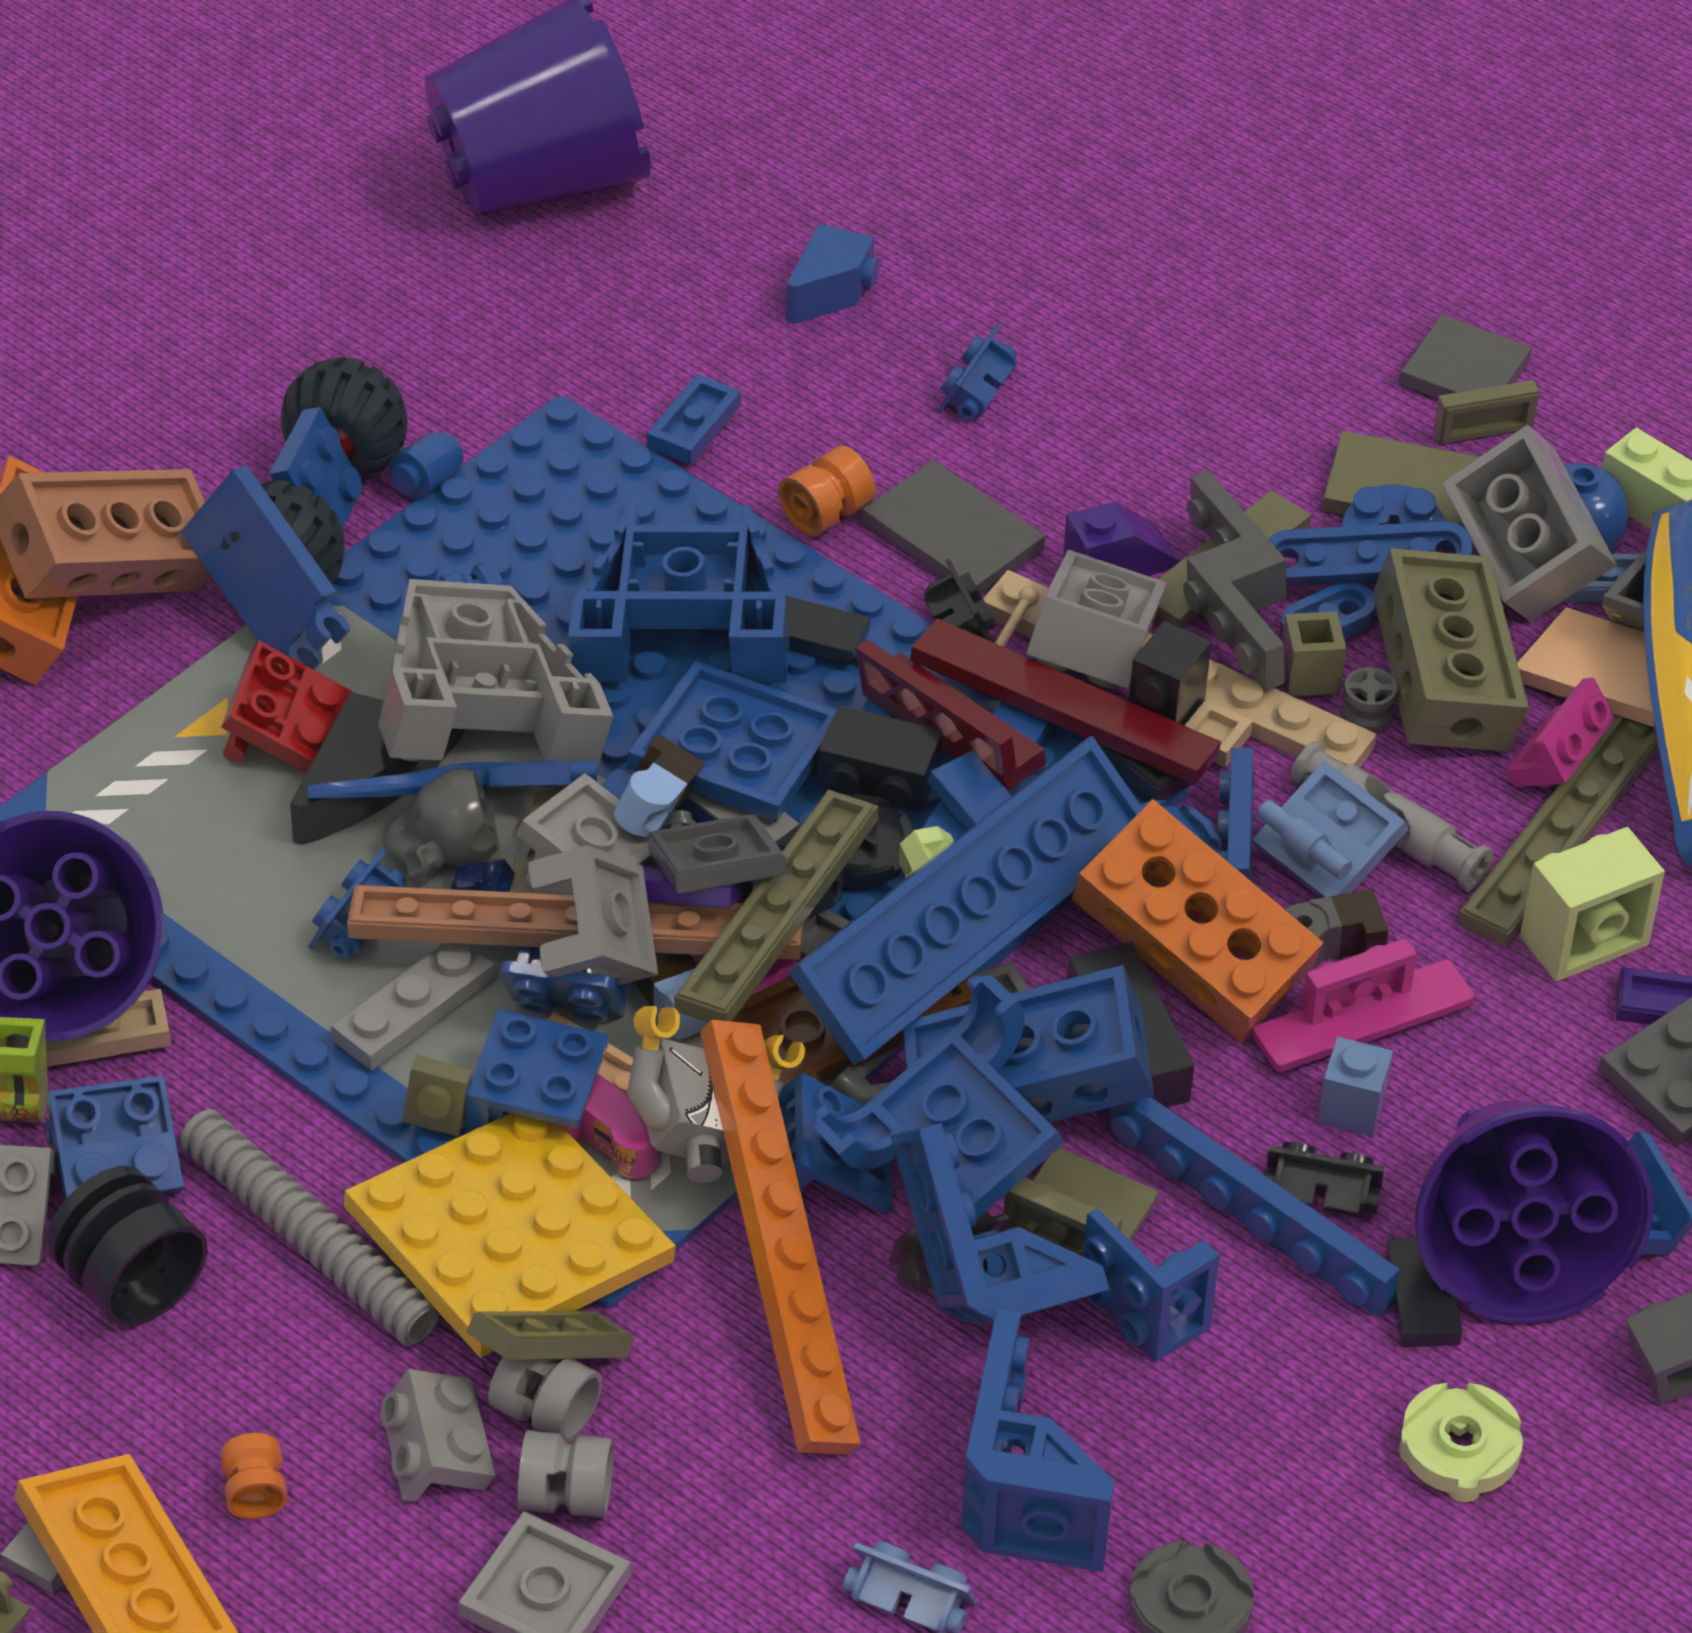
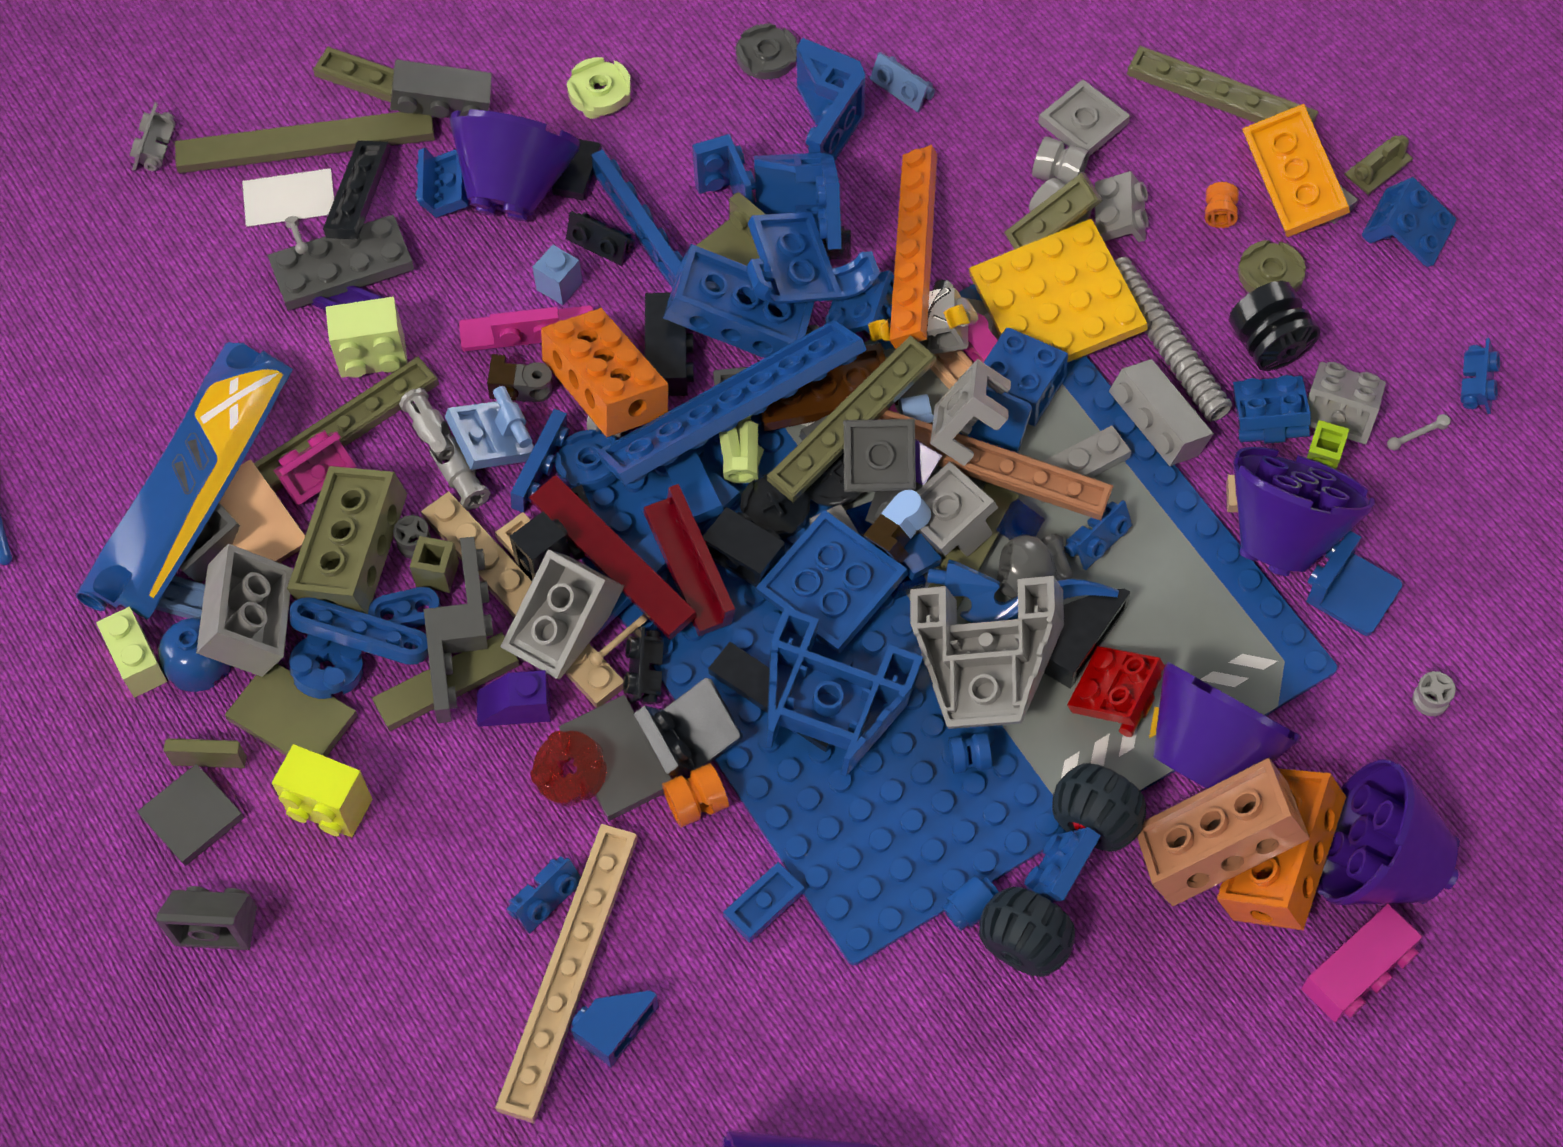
camera: 160 degrees left, 15 degrees up
blue tile [181,465,350,670] -> none
olive bracket [402,1055,473,1136] -> none
none -> dark grey slope [156,886,257,950]
none -> neon yellow brick [272,744,373,838]
none -> tan plate [495,824,638,1123]
none -> clear red plate [531,730,607,806]
none -> bracket [634,678,743,779]
none -> light grey brick [1109,359,1214,466]
none -> dark purple cone [1153,662,1302,789]
none -> olive tile [1238,240,1305,293]

